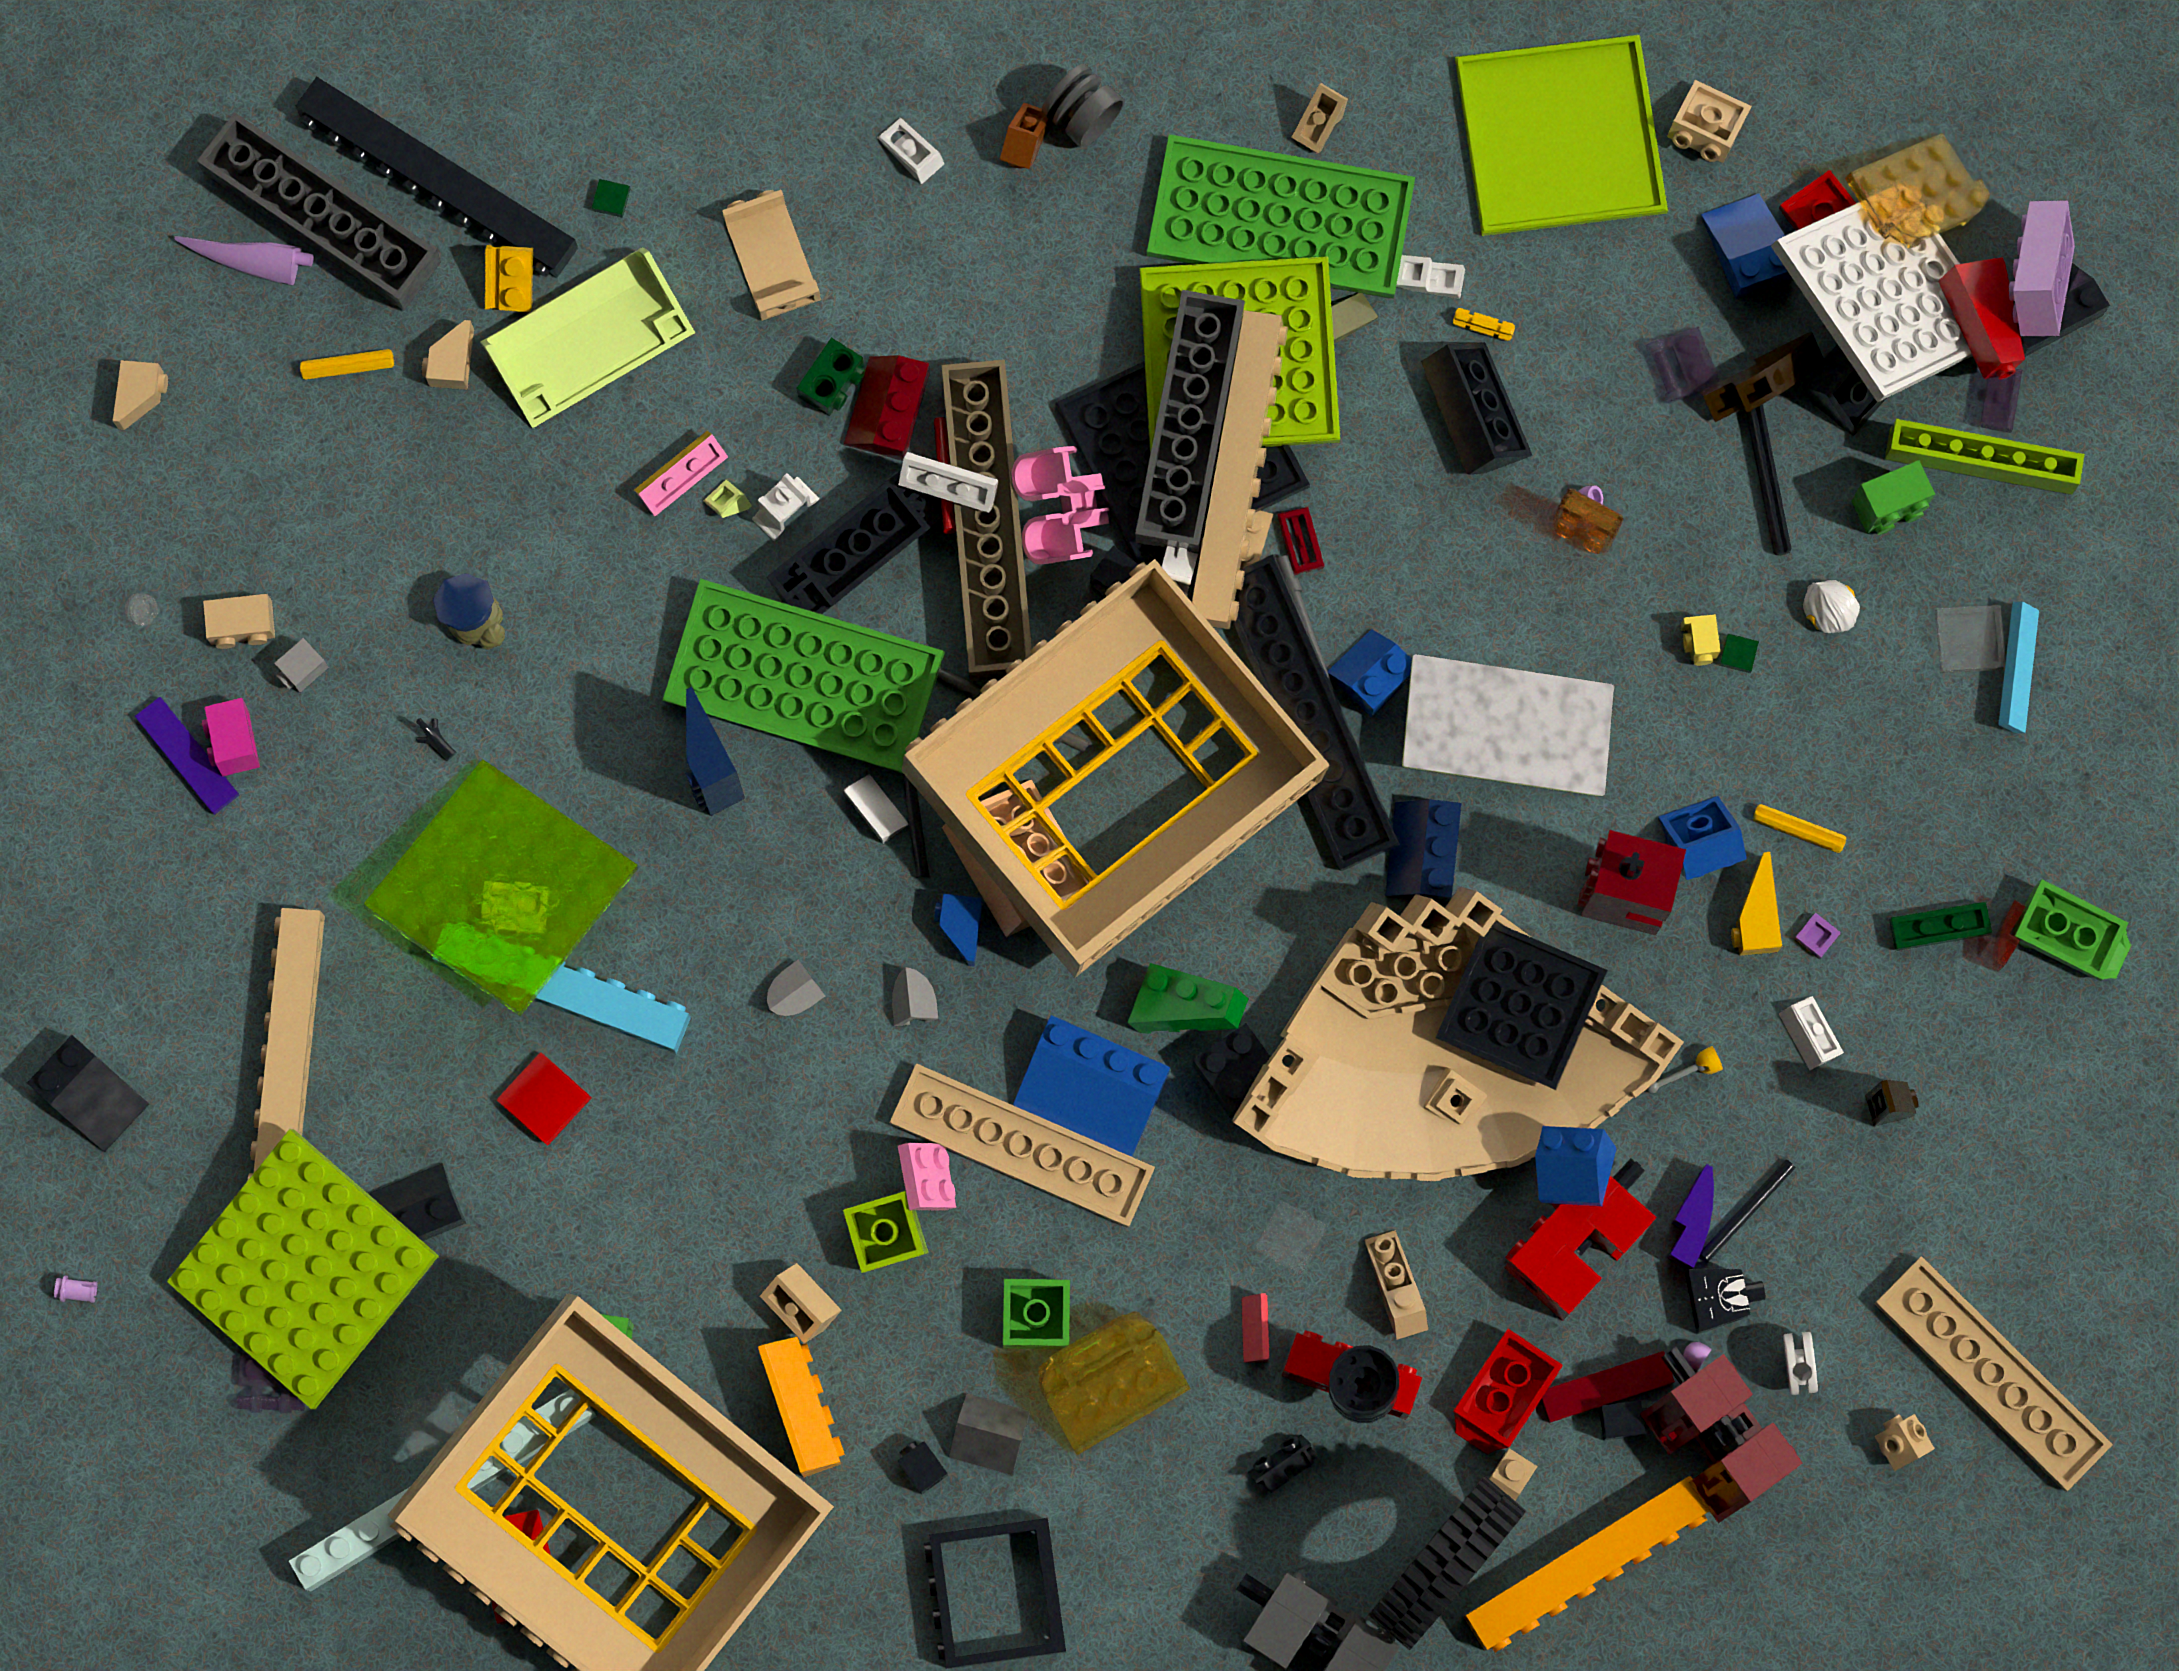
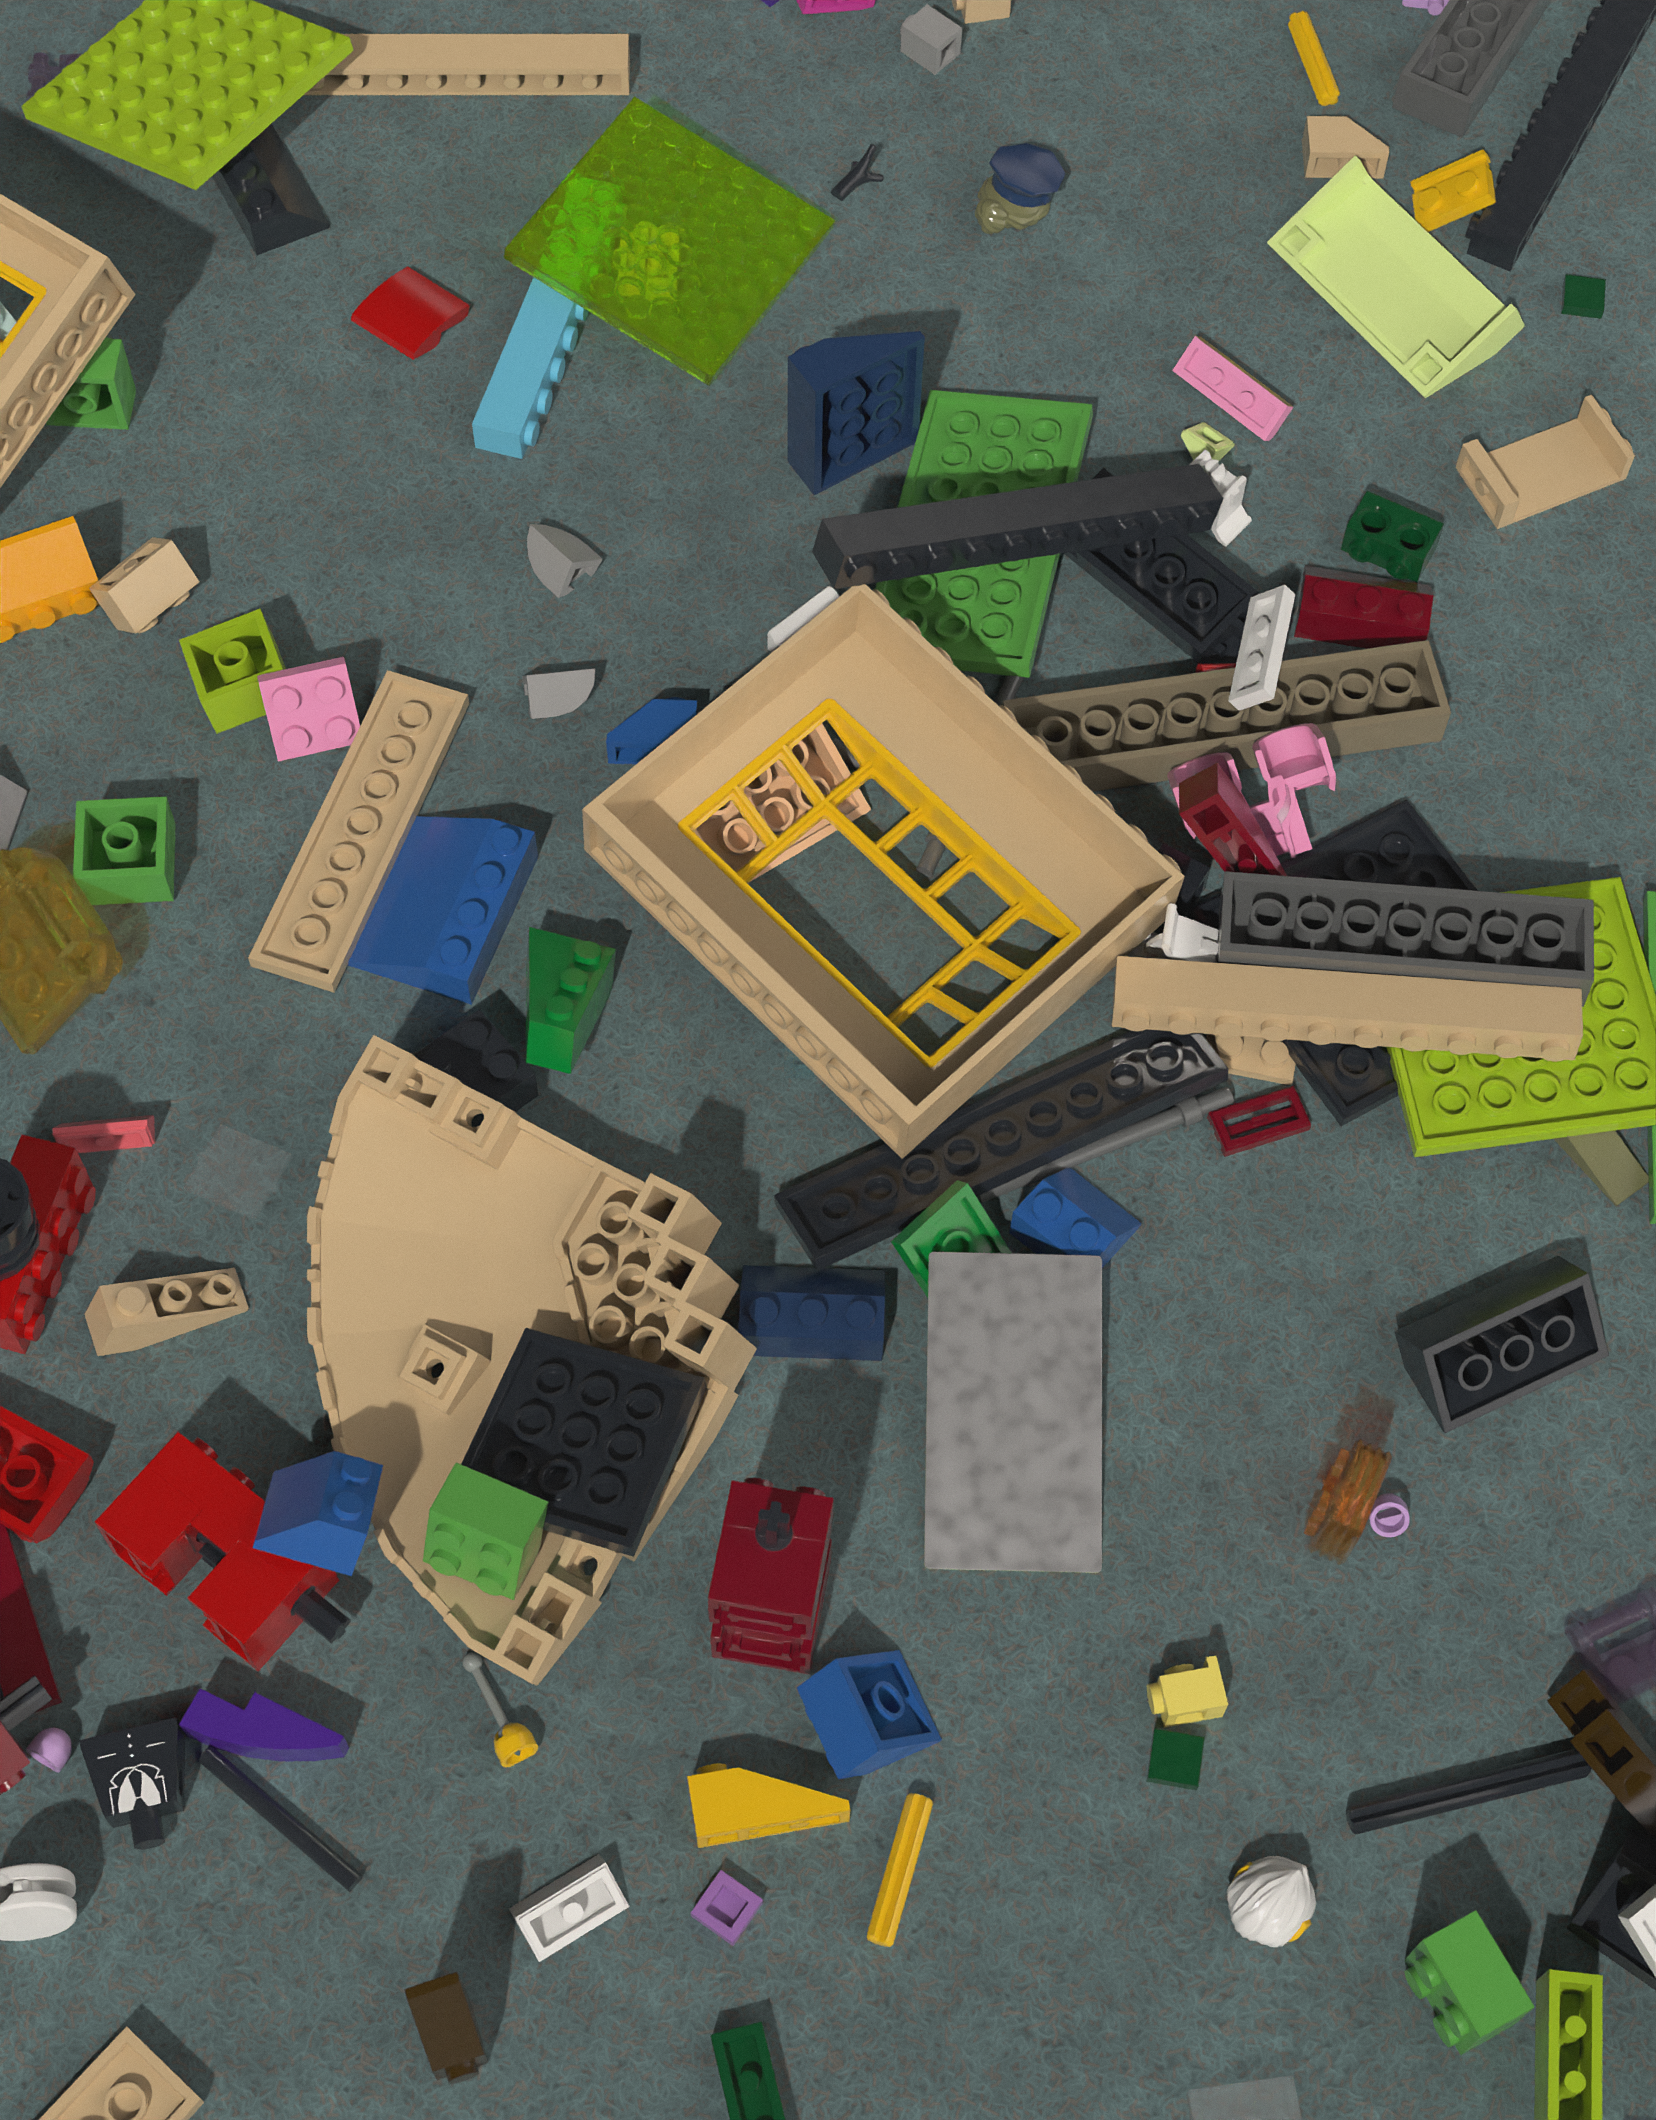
camera: 85 degrees right, 15 degrees down
yellow axle [1453,308,1515,341] -> none
none -> bright green brick [423,1463,548,1600]
none -> black brick [812,464,1224,589]
none -> green plate [891,1180,1012,1298]
none -> dark red slope [1179,763,1287,876]

